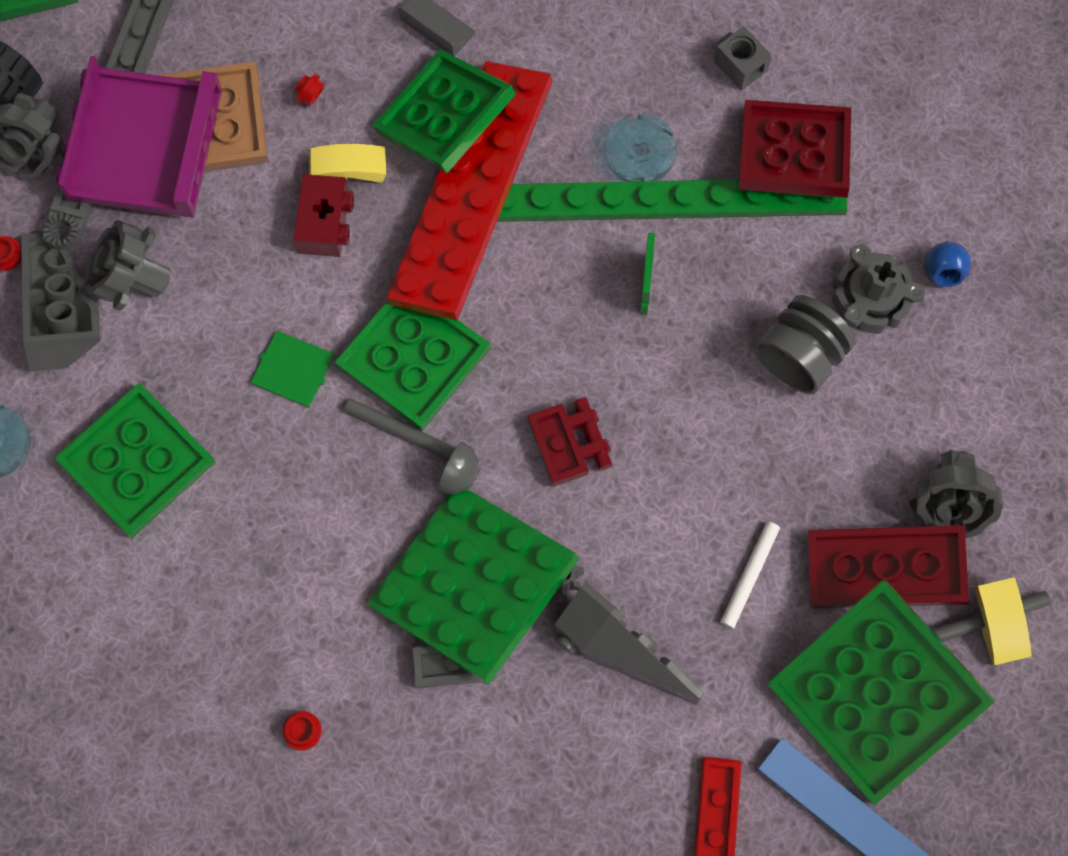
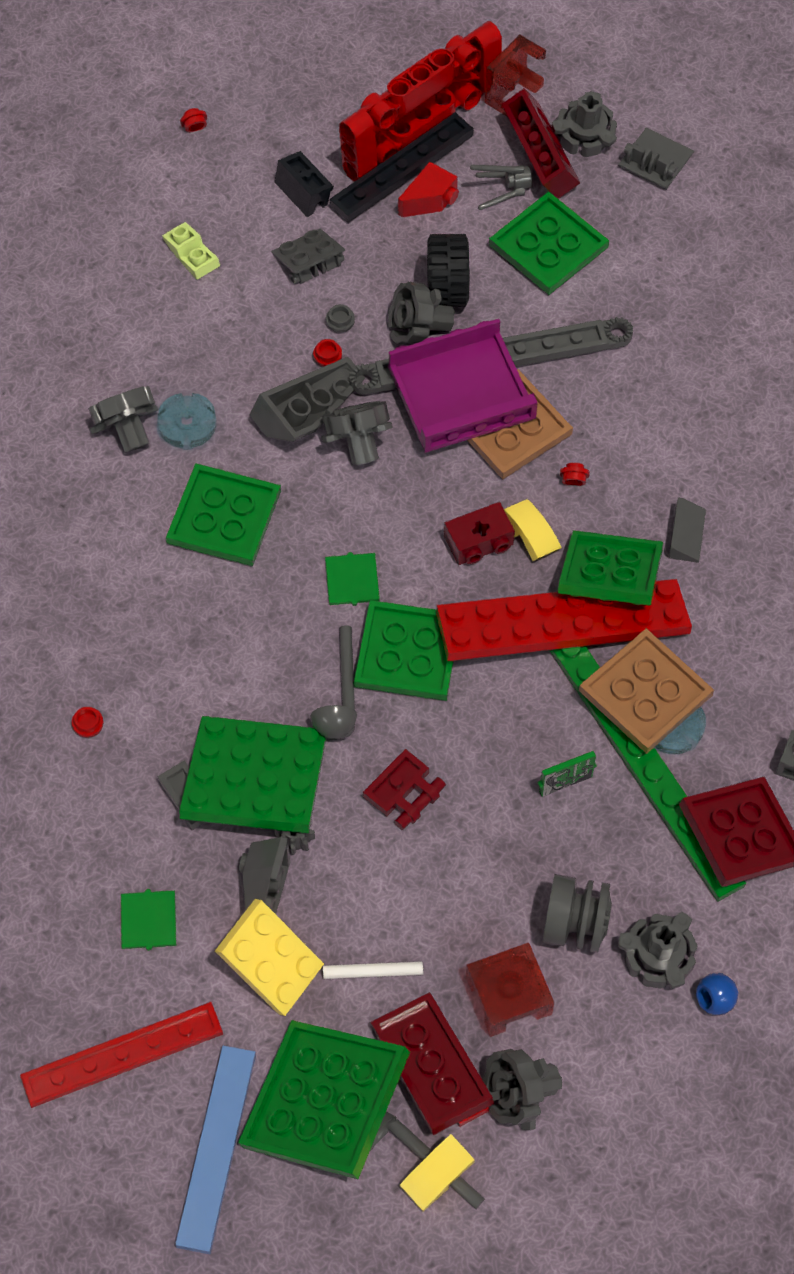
camera: 60 degrees right, 10 degrees down
none -> green piece [121,889,176,951]
none -> light yellow plate [215,899,324,1016]
none -> clear red panel [466,942,554,1037]
none -> medium nougat plate [579,628,714,754]

